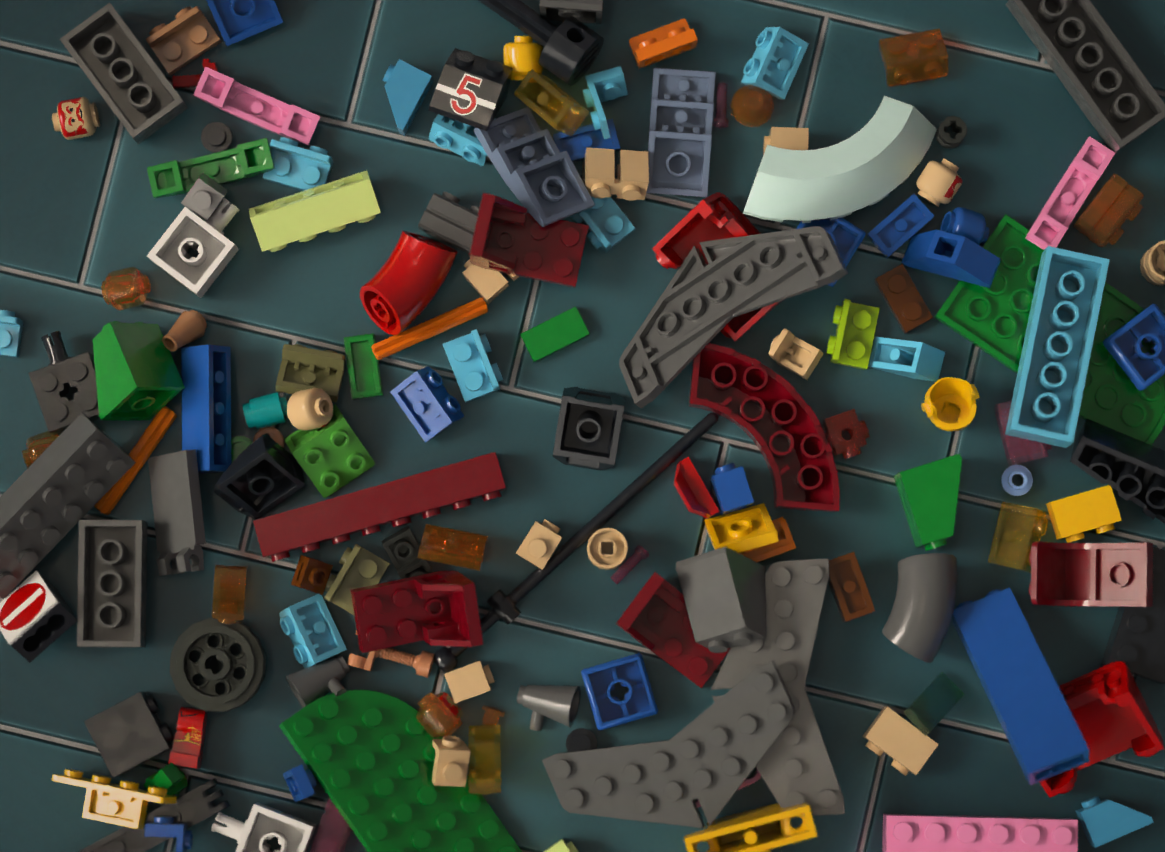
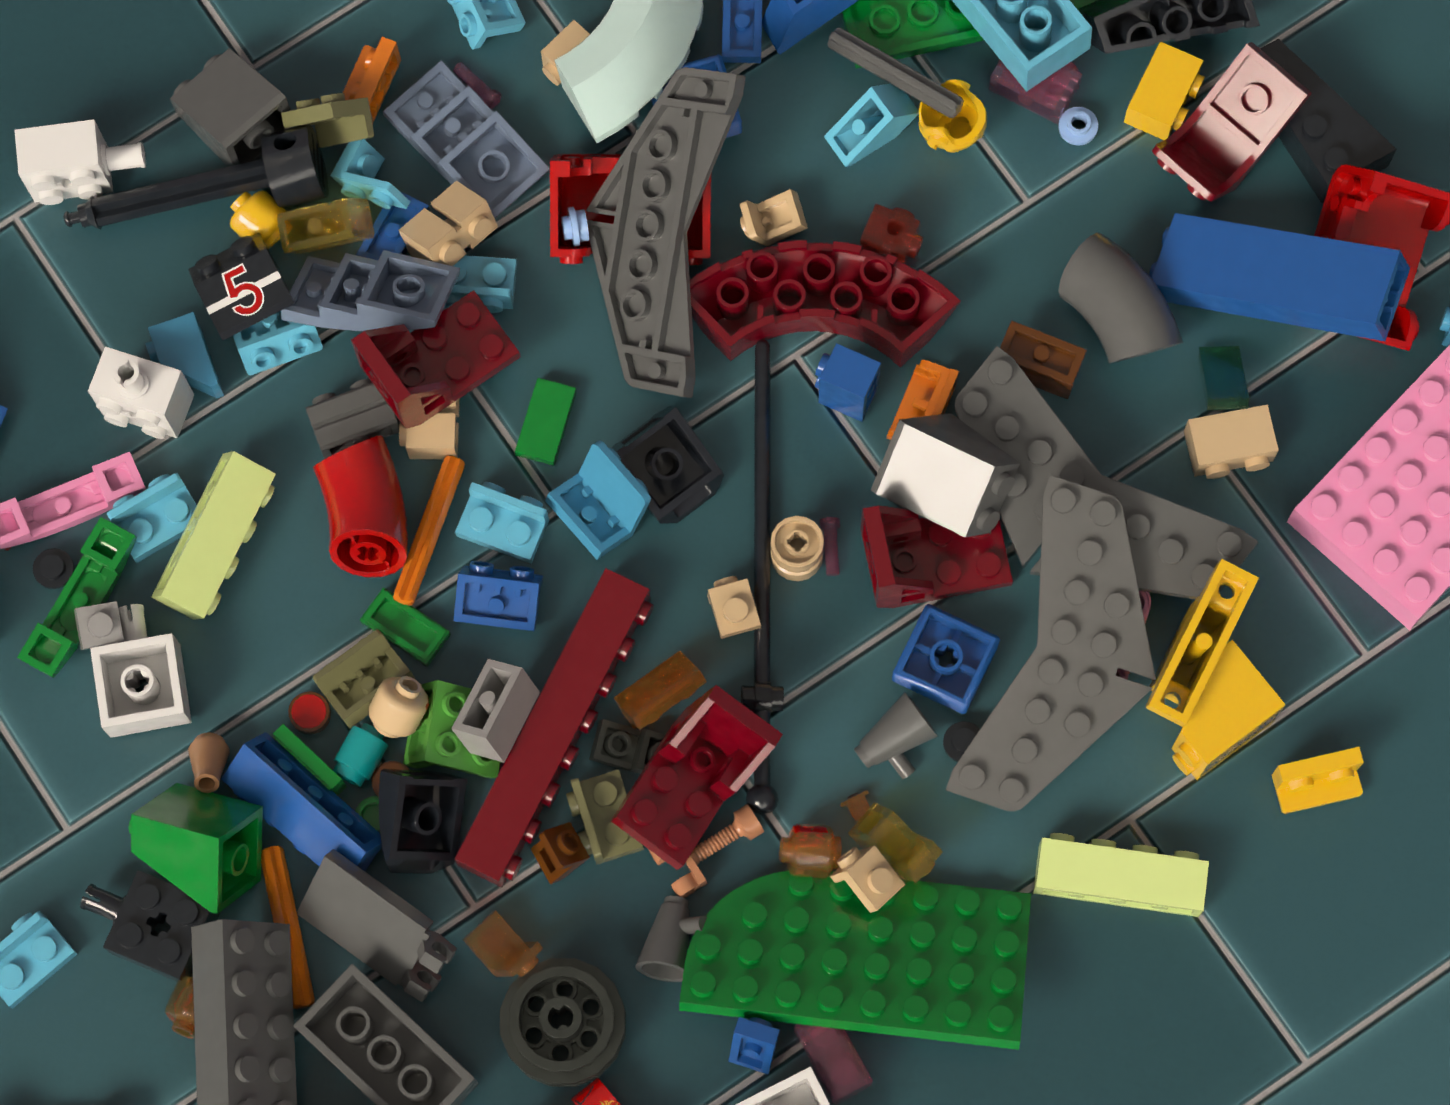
camera: 45 degrees left, 10 degrees down
clear orange head [101,267,151,310] -> none
medium azure bracket [279,594,347,669] -> none
tan brick [444,661,495,704] -> none
red slope [674,457,720,519] -> none
yellow tile [704,503,779,553] -> none
clear orange brick [731,84,774,127] -> none
lime bracket [826,299,880,370] -> none
reddish brown plate [874,264,933,334] -> none
green slope [893,453,962,551] -> none
clear yellow bracket [988,501,1048,573] -> none
none -> white brick [88,347,194,439]
none -> green tile [273,724,347,796]
none -> olive bracket [281,93,374,148]
none -> red tile [288,691,331,735]
none -> light grey brick [451,659,540,763]
none -> dark azure bracket [545,440,651,560]
none -> light blue plate [561,207,589,247]
none -> dark grey axle [827,28,964,118]

